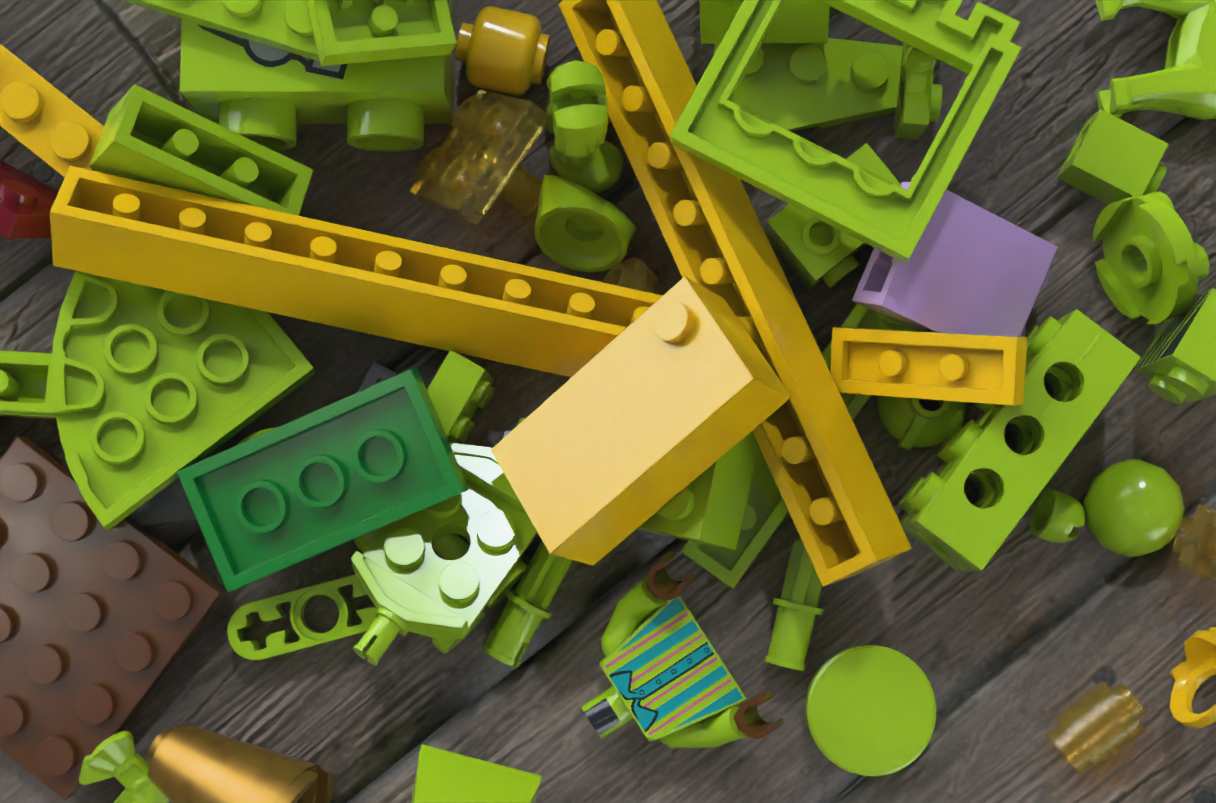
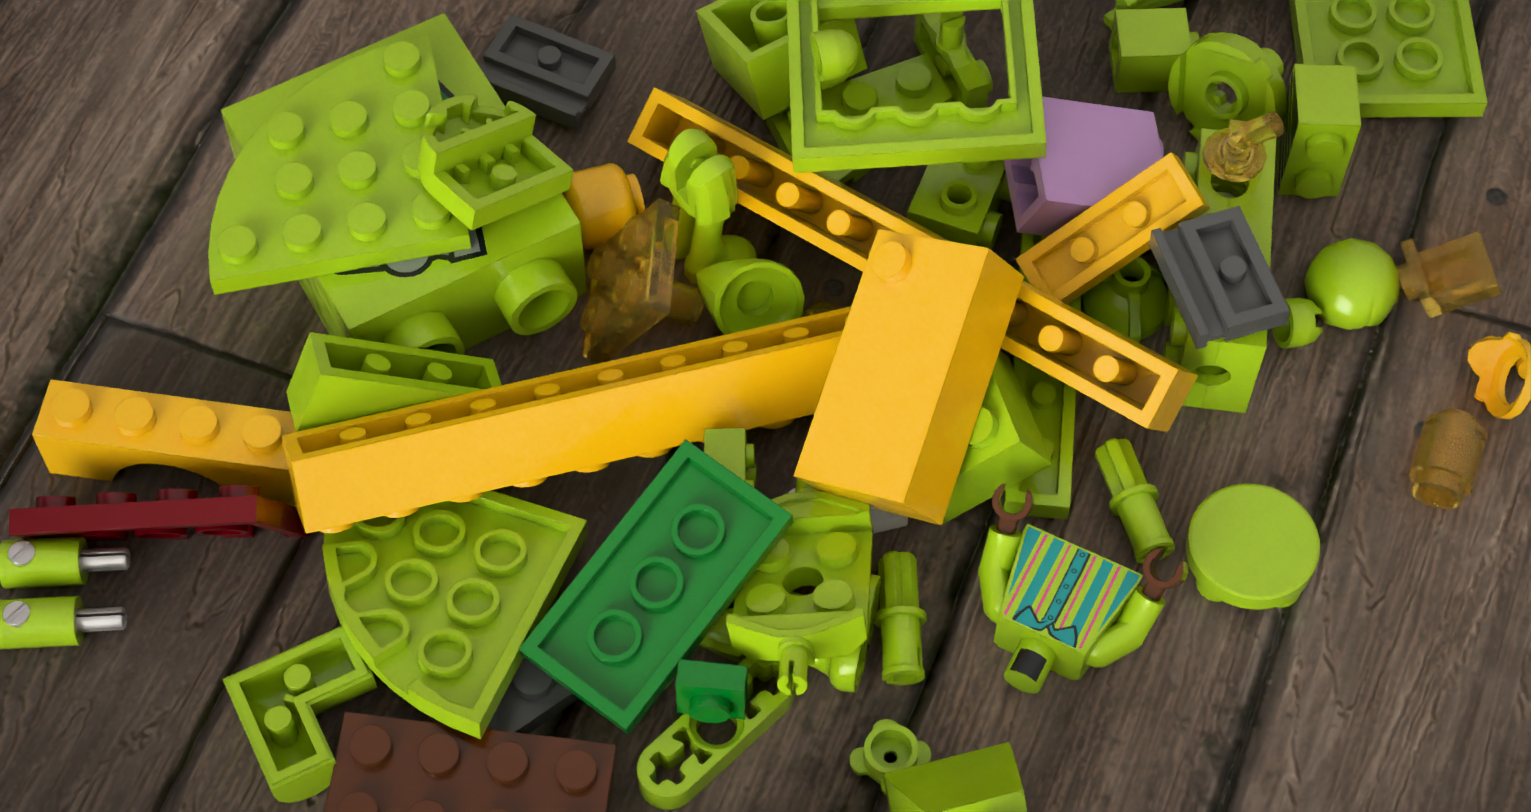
camera: 30 degrees left, 25 degrees down
none -> green plate [675,659,748,723]
none -> lime hinge [810,29,858,82]
none -> lime plate [850,719,931,796]
none -> dark grey plate [1149,206,1290,349]
none -> clear yellow plate [1202,112,1284,182]

